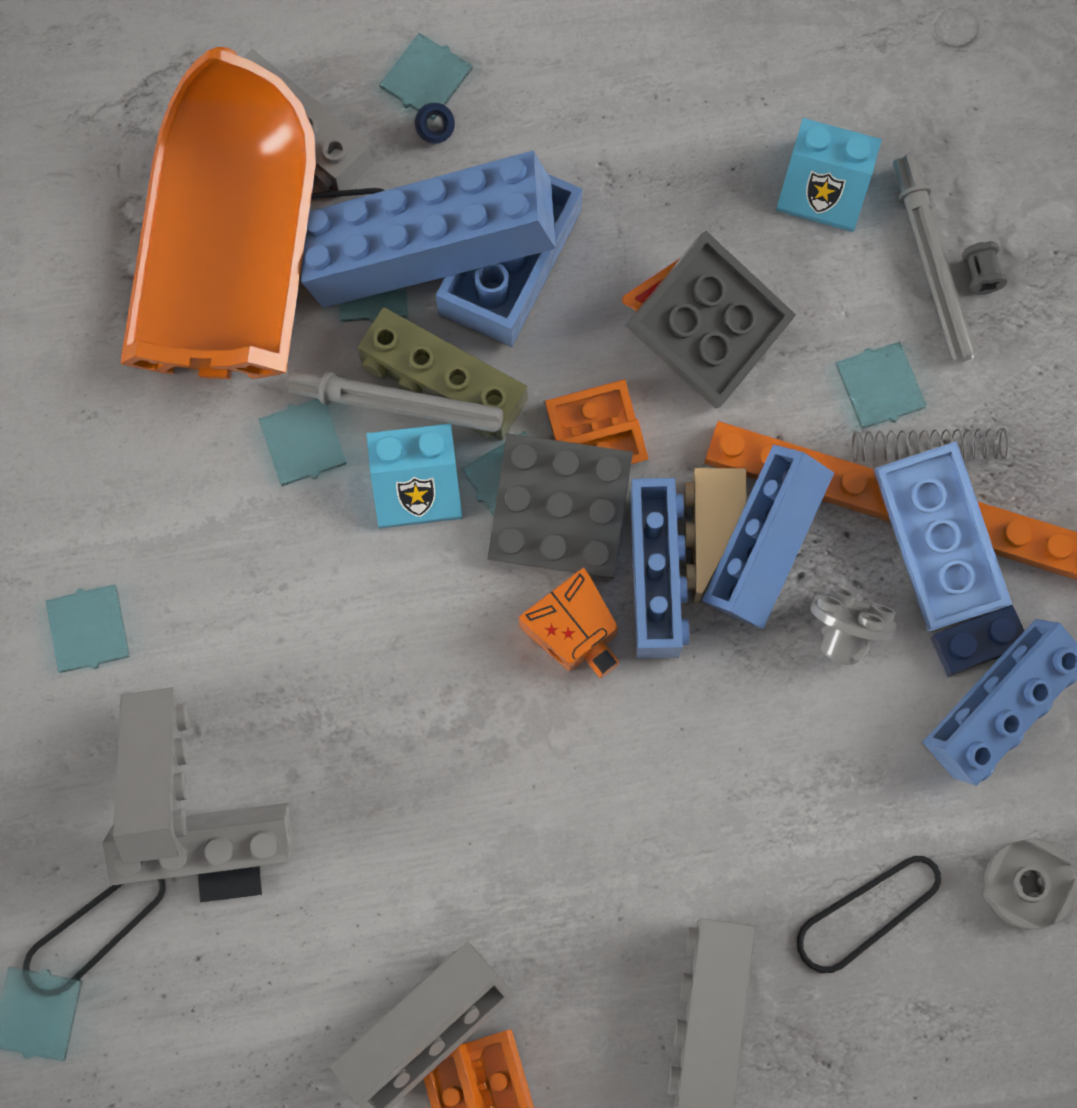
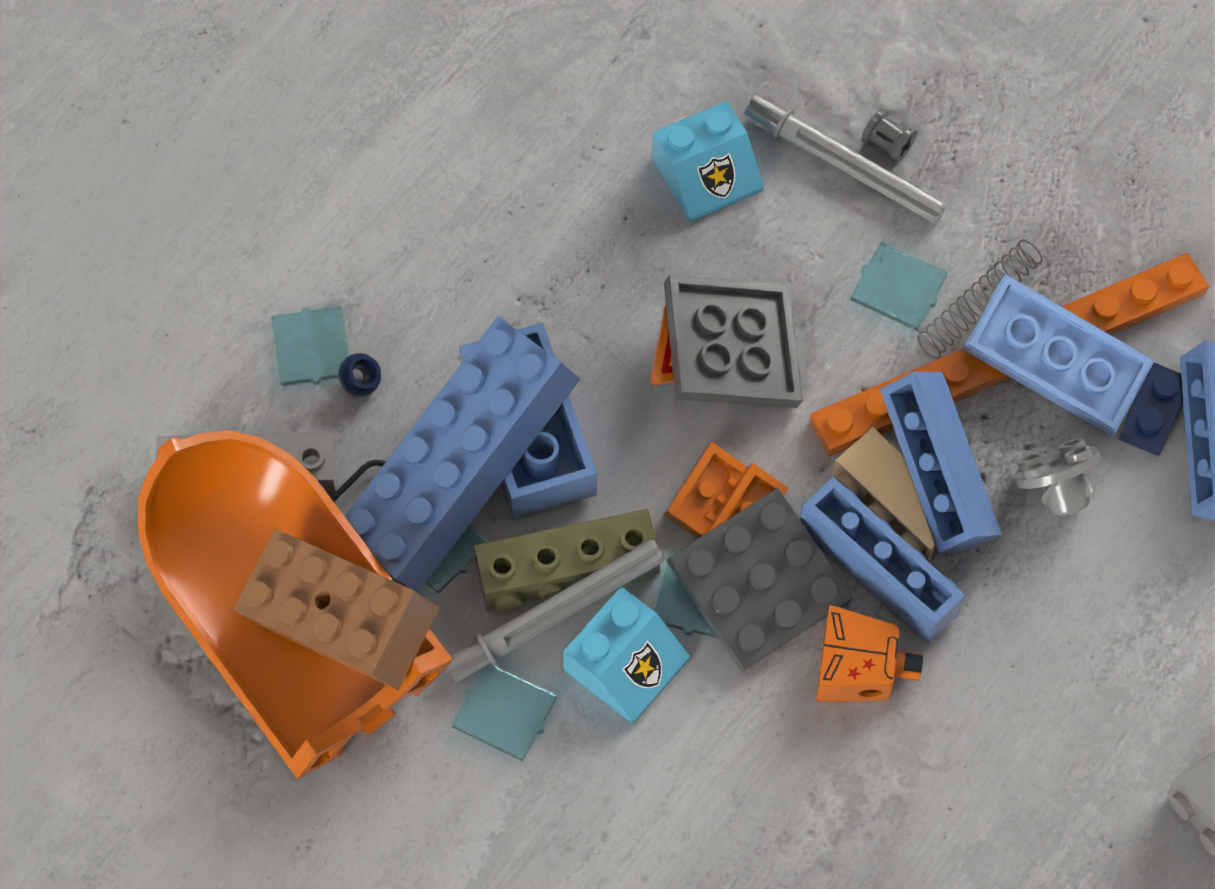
camera: 45 degrees left, 10 degrees down
none -> medium nougat brick [233,529,440,690]

